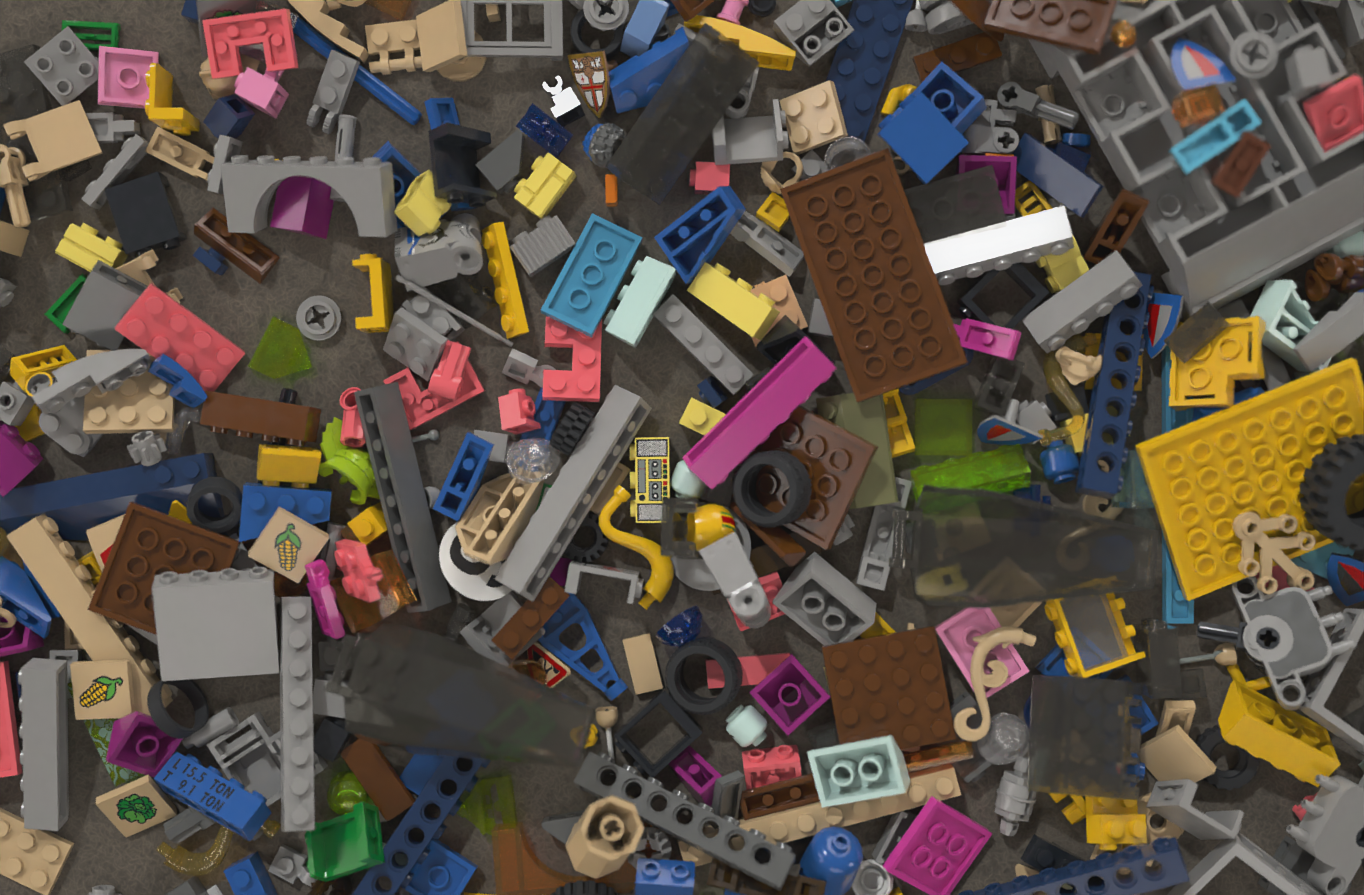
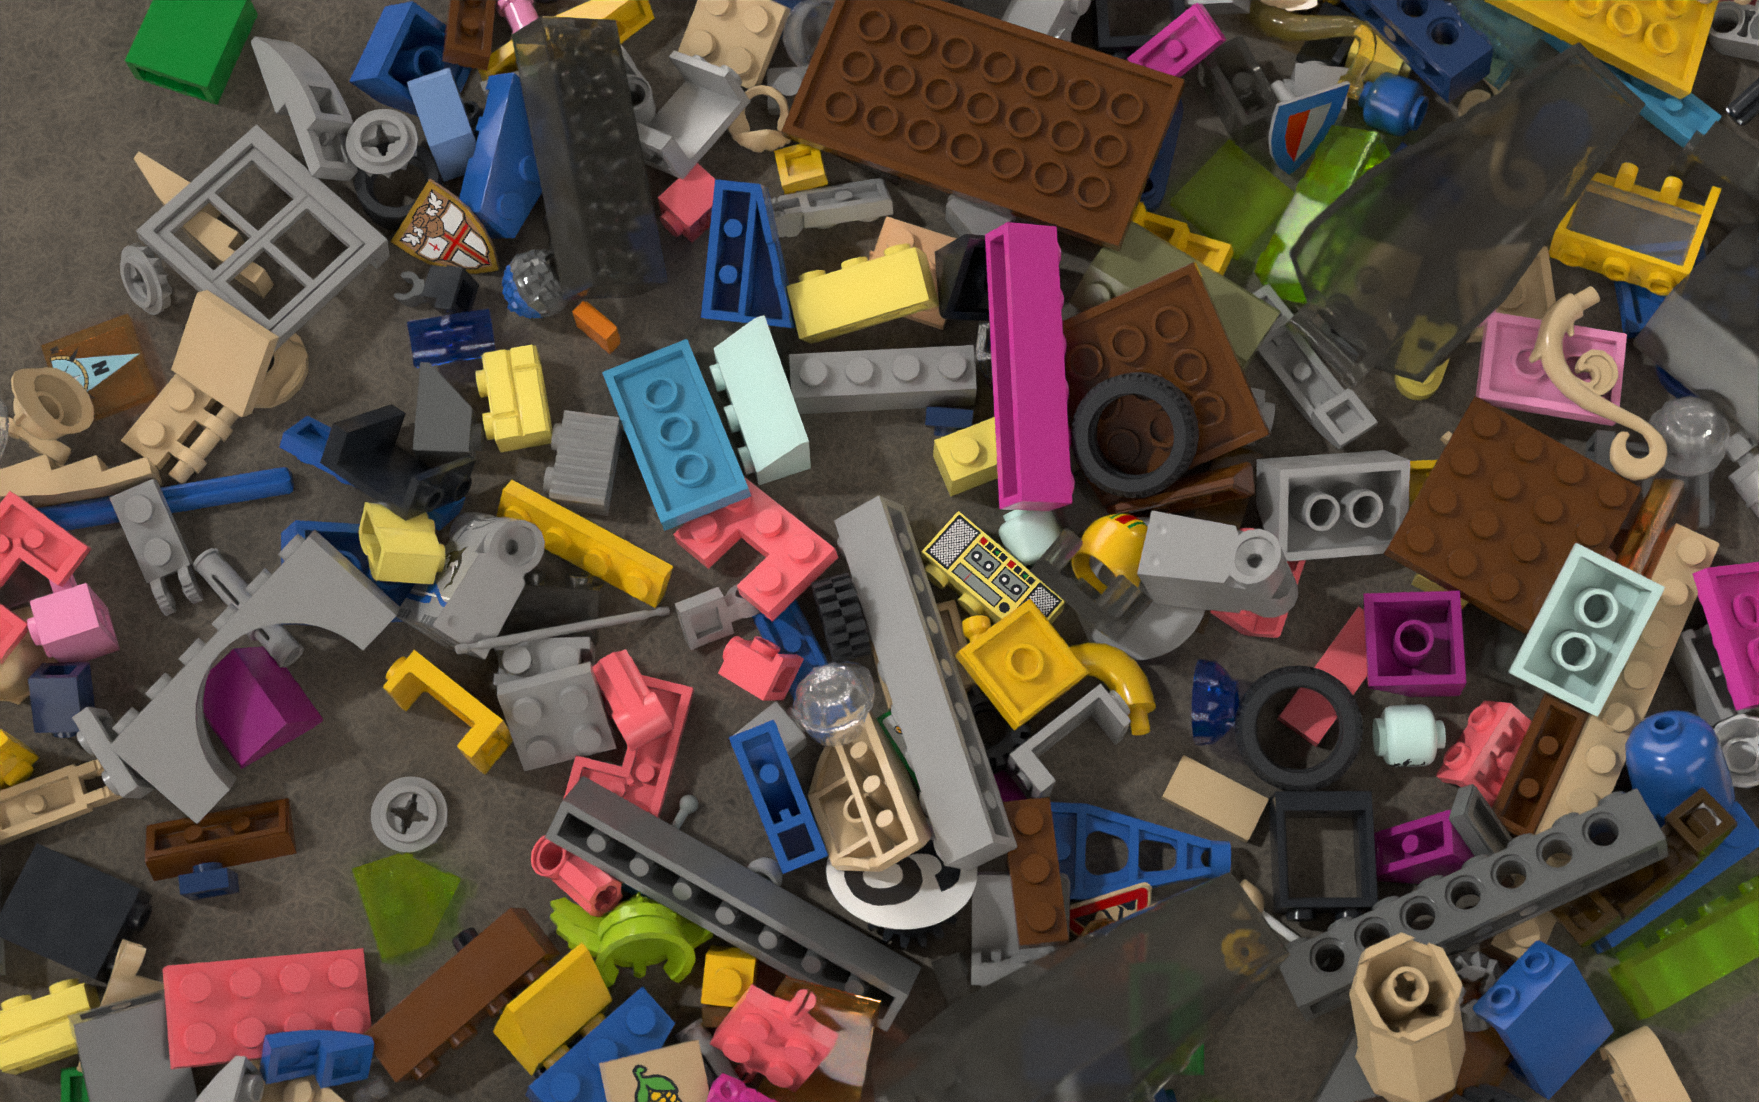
camera: 45 degrees left, 15 degrees down
none -> yellow tile [955,599,1090,731]

